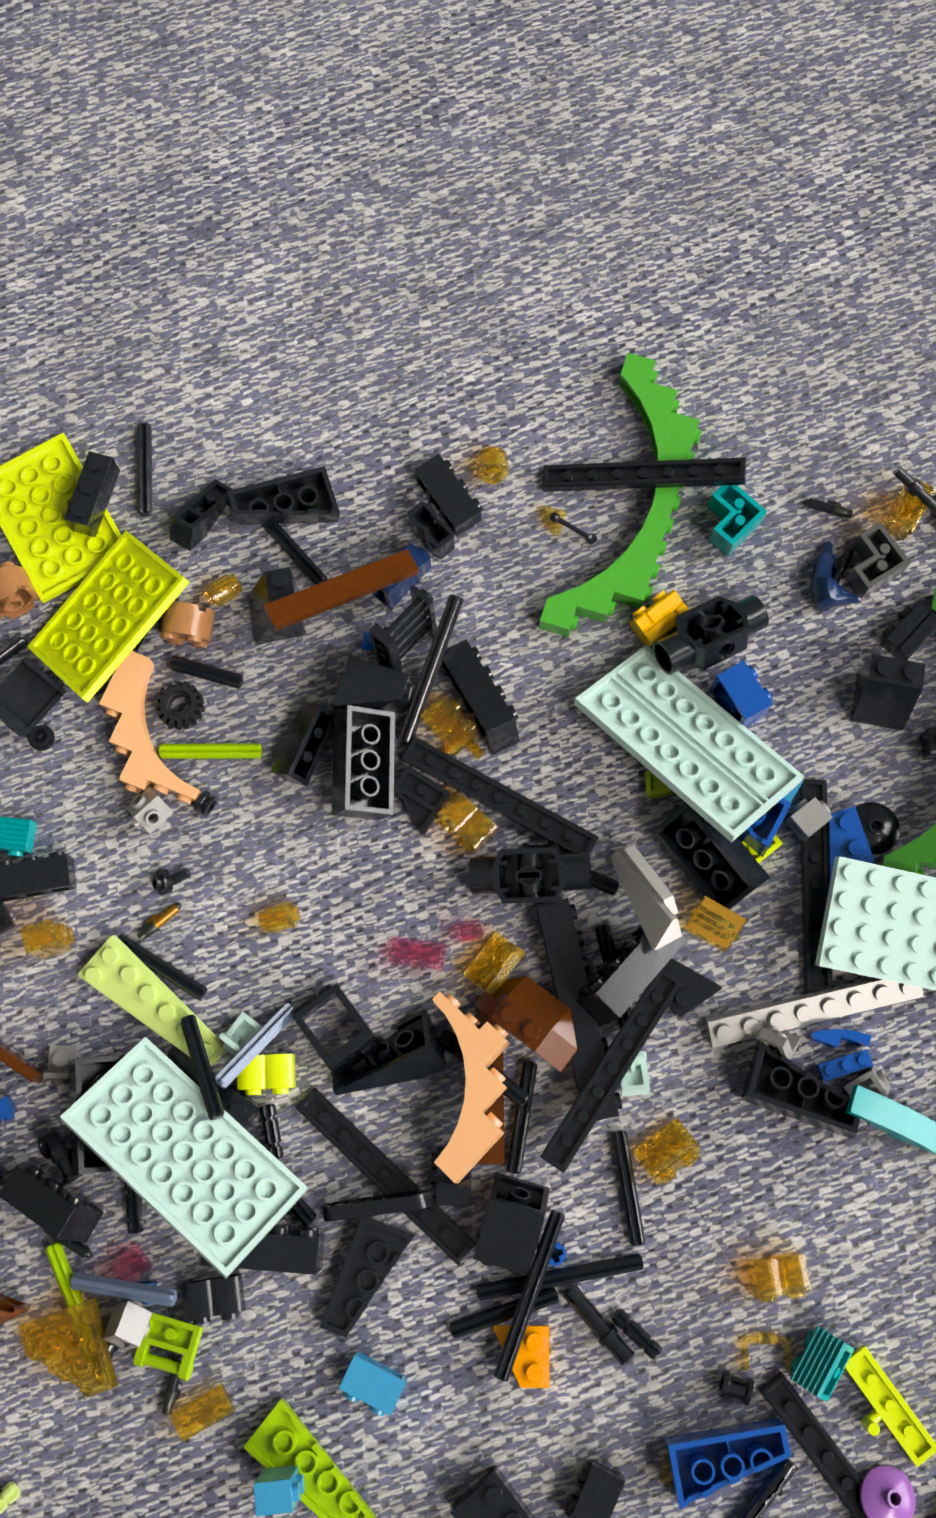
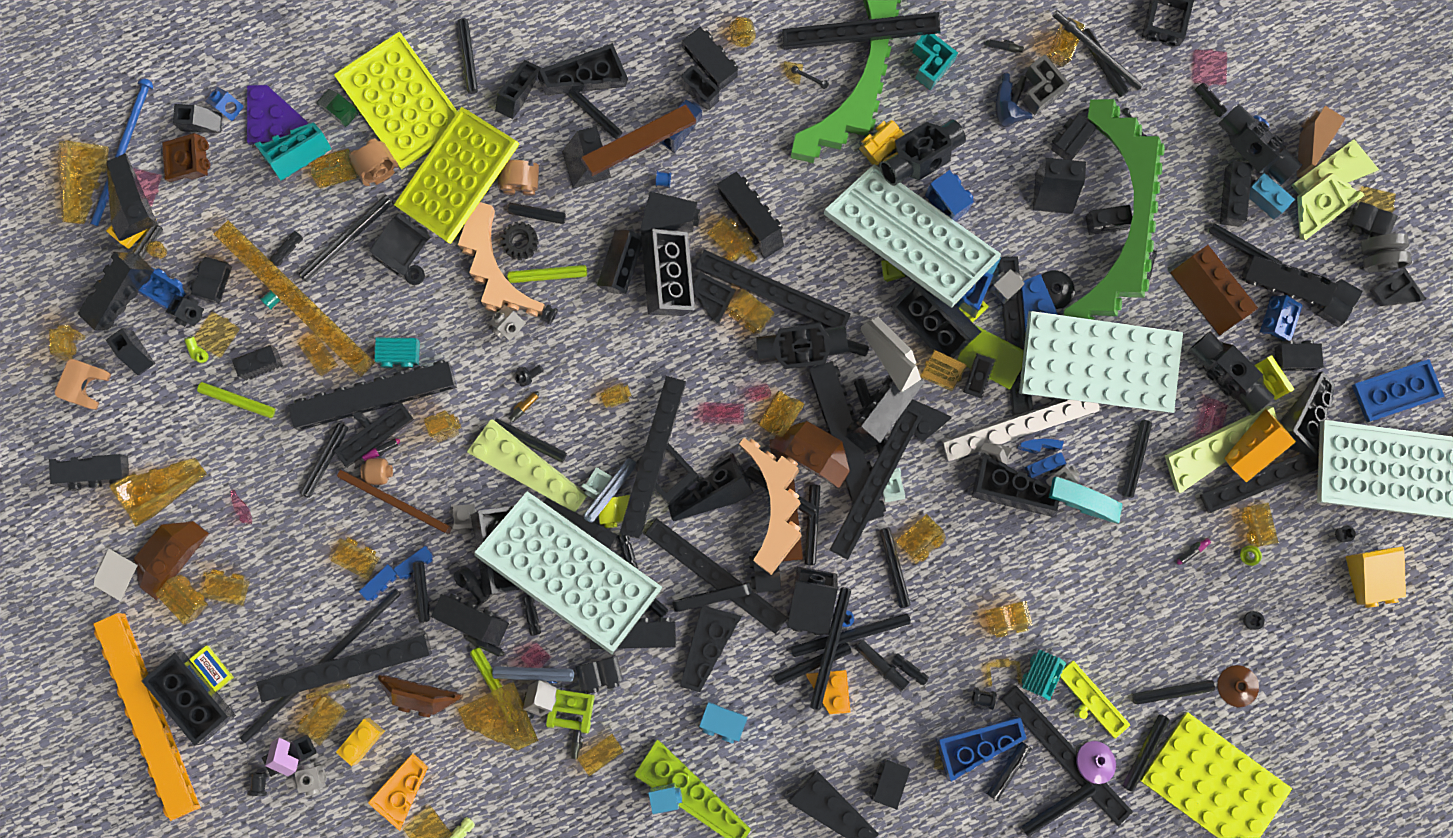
camera: 15 degrees left, 5 degrees up
black brick [63,451,120,537] -> none
black axle [181,1014,224,1120] -> none
clear yellow brick [203,573,243,608] -> none
black fence [369,585,437,672] -> none
black axle [398,595,463,744] -> none
none -> black plate [619,376,686,539]
none -> lime piece [956,325,1024,390]
none -> black brick [963,353,996,398]

